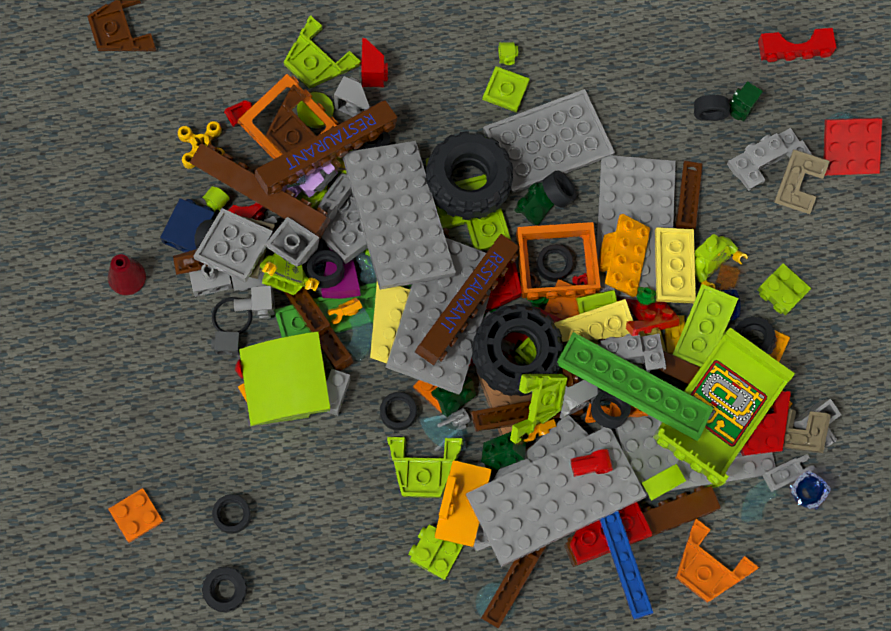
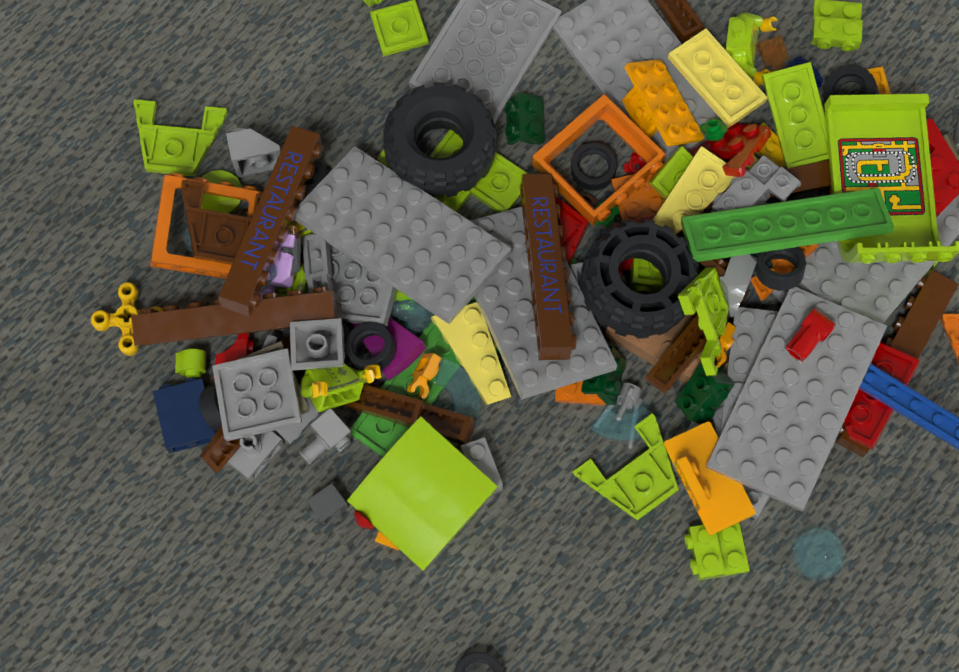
camera: 30 degrees left, 0 degrees up
dark red cone [108,254,146,295] -> none
black tyre [212,297,252,334] -> none
red plate [224,100,253,127] -> none
red slope [361,38,388,88] -> none
black tyre [380,392,417,431] -> none
reddish brown slope [481,546,546,629] -> none
black tyre [543,171,577,208] -> none
lime slope [642,464,686,501] -> none

